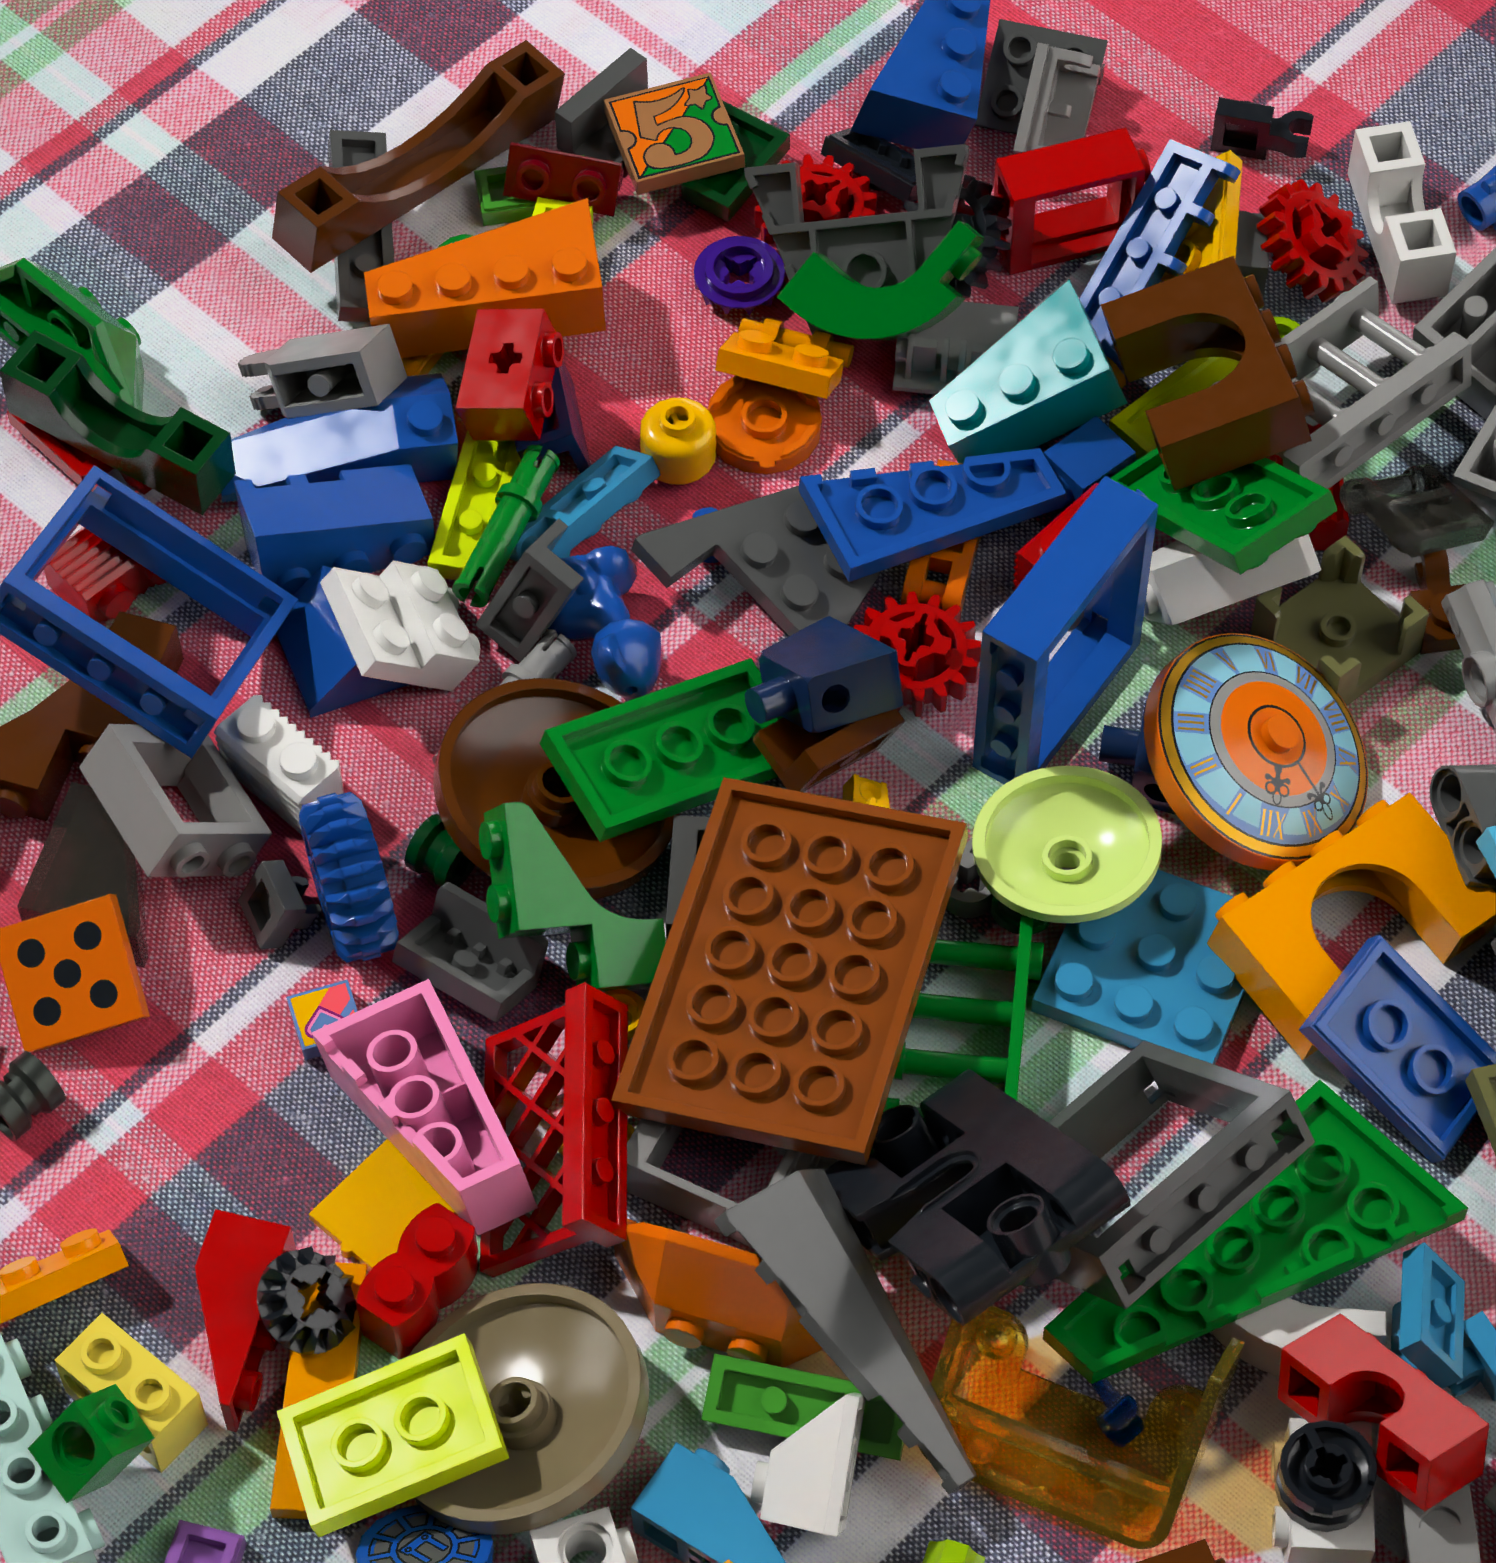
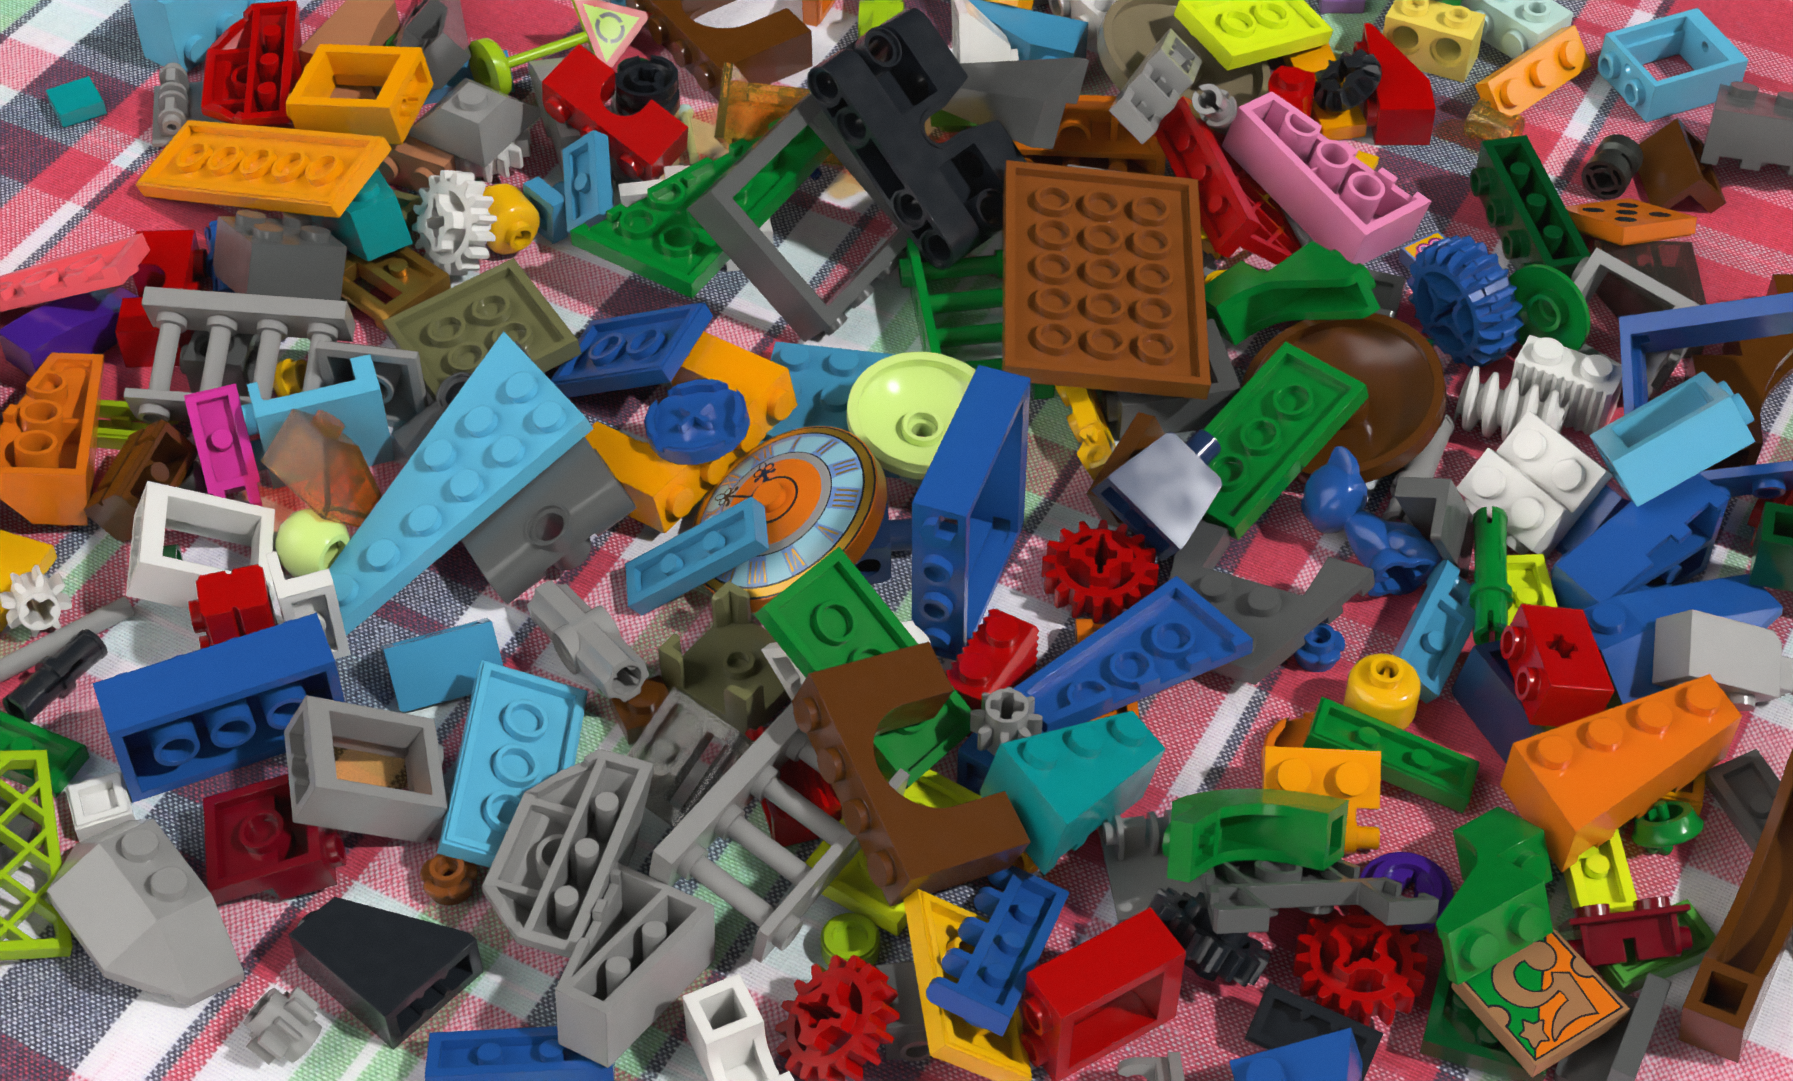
camera: 165 degrees right, 10 degrees down
none -> dark azure plate [625,496,769,616]
none -> blue tile [644,379,750,465]
none -> hinge [679,104,699,166]
none -> light grey gear [970,687,1043,755]
none -> light grey slope [1109,29,1202,144]
none -> light grey pin [1192,83,1238,135]
none -> green tile [1303,696,1480,813]
none -> green arch [1436,806,1553,985]
none -> white piece [1454,366,1570,442]
none -> clear yellow bush [1463,98,1525,140]
none -> dark green brick [1470,135,1591,279]
none -> green dish [1508,264,1590,351]
none -> medium azure window [1589,371,1756,507]

